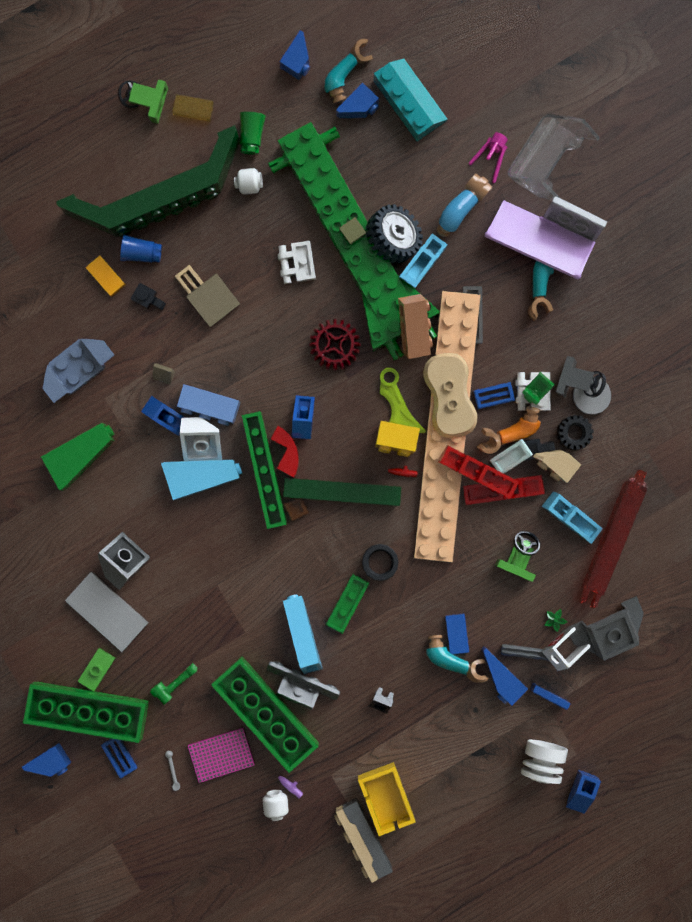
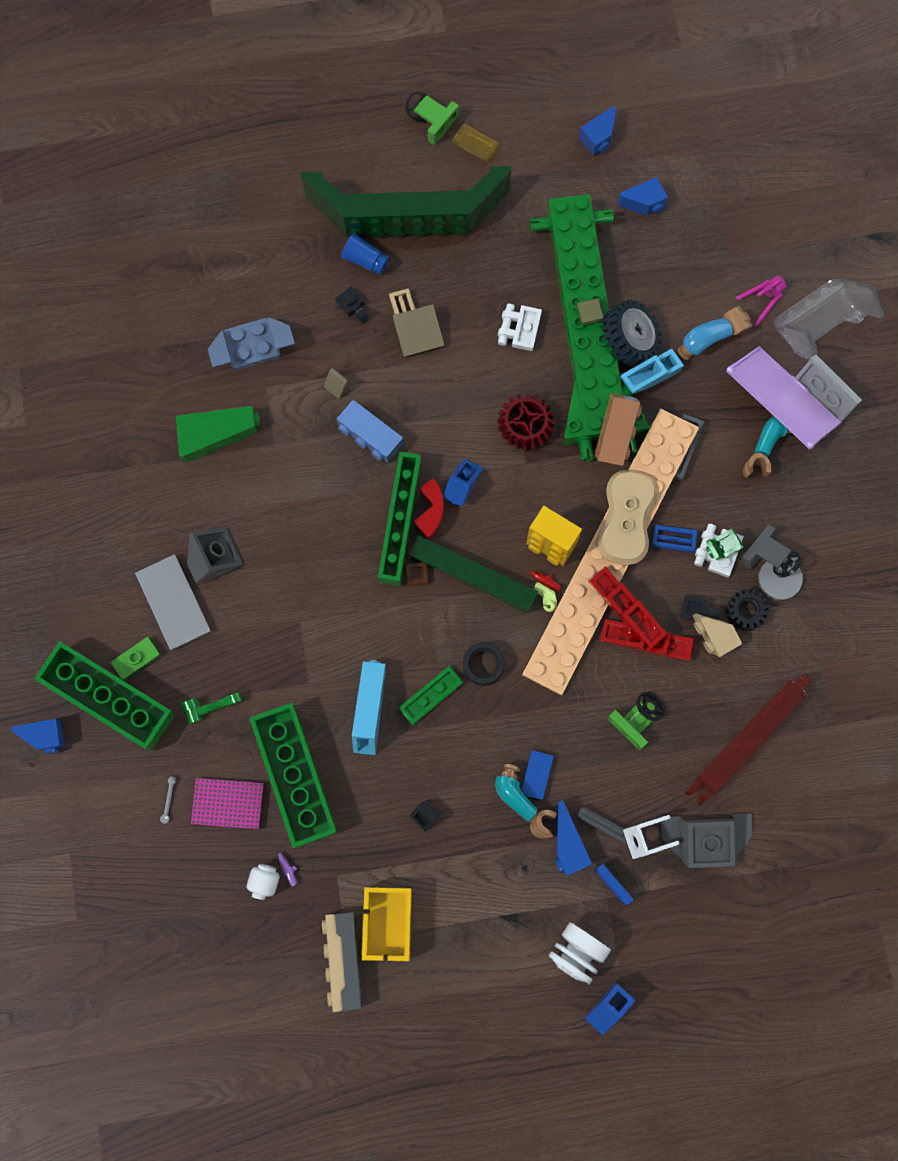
camera: 25 degrees right, 10 degrees down
light orange tile [85,255,126,297] -> none
blue tile [101,738,138,778] -> none
blue slope [141,396,185,436] -> none
medium azure slope [161,460,242,500] -> none
white slope [180,417,222,461] -> none
white head [234,168,263,195] -> none
green plant [240,112,266,155] -> none
dark grey bracket [266,661,341,710] -> none
piece [324,39,373,104] -> none
teal slope [373,59,448,141] -> none
lime piece [380,368,426,433] -> none
piece [477,406,541,454] -> none
light aqua tile [490,439,533,474] -> none
medium azure slope [542,491,603,544] -> none
green plant [544,609,567,632] -> none
none -> yellowish green arm [533,582,557,612]

